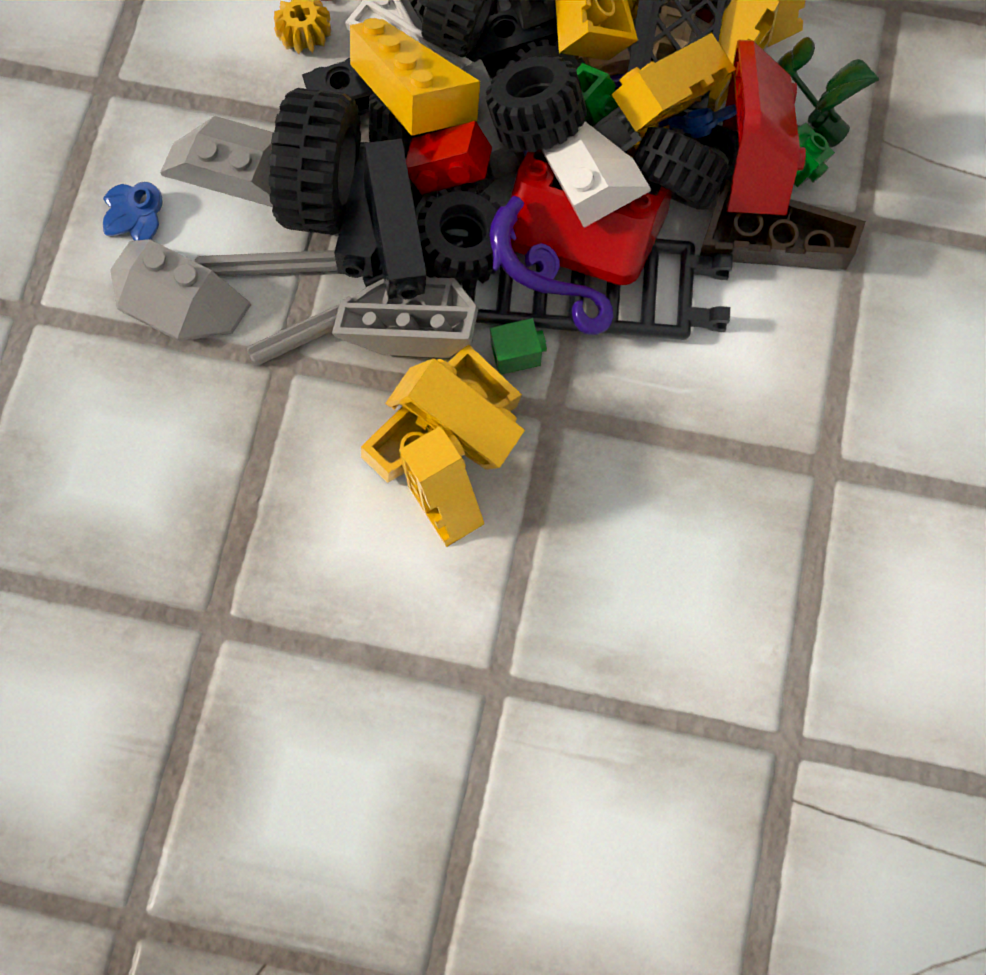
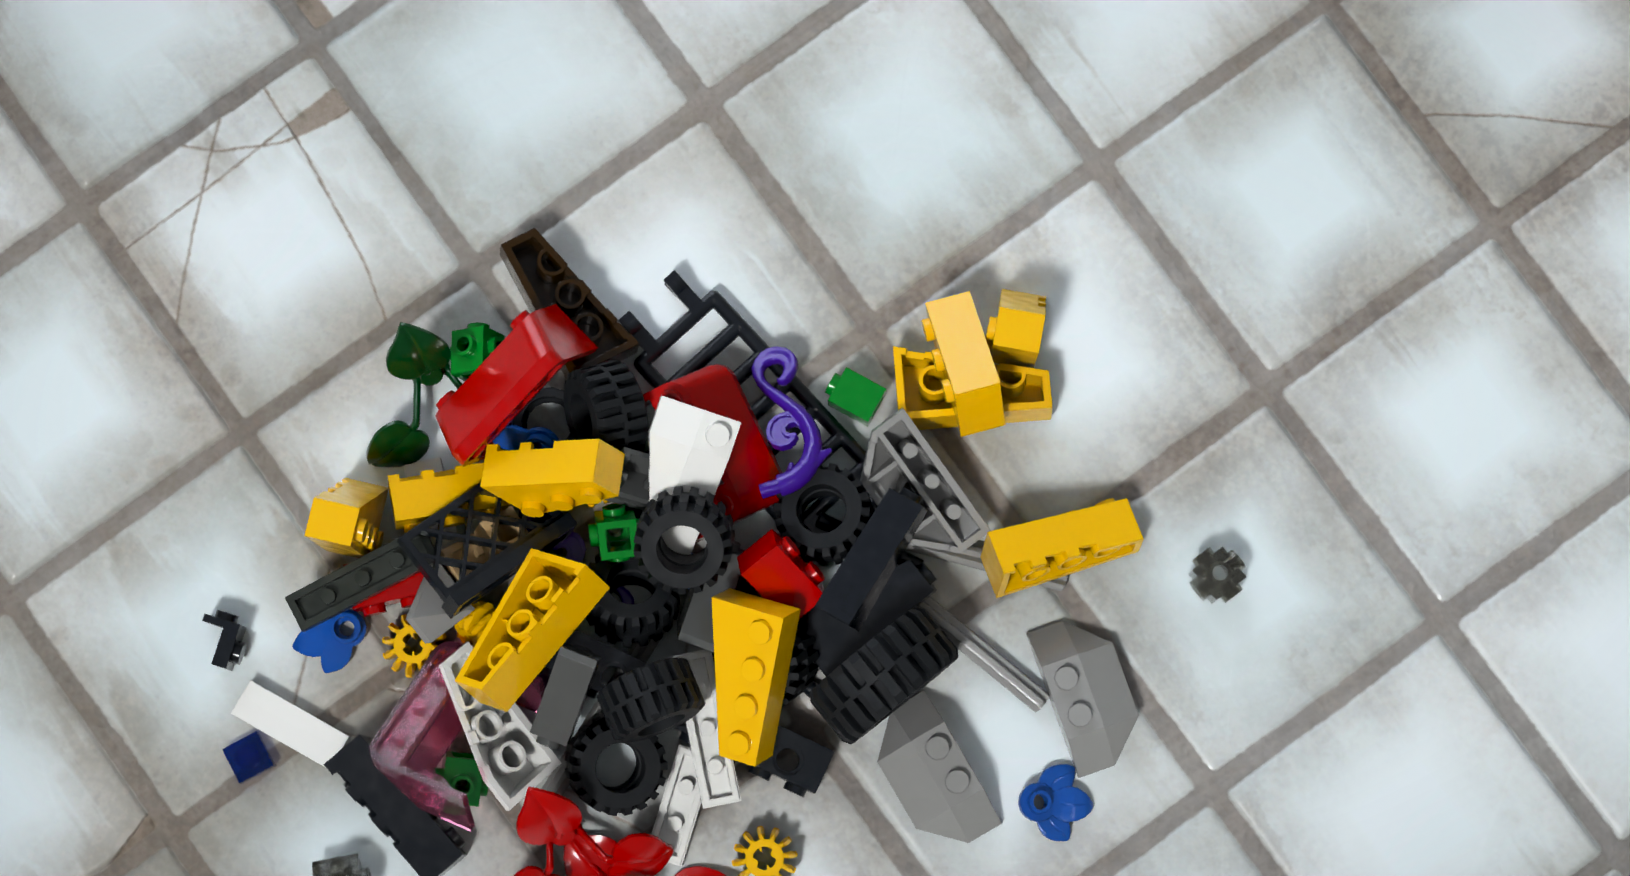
camera: 135 degrees left, 10 degrees up
none -> yellow wedge [980,498,1144,598]
none -> clear smoke brick [1188,546,1246,604]

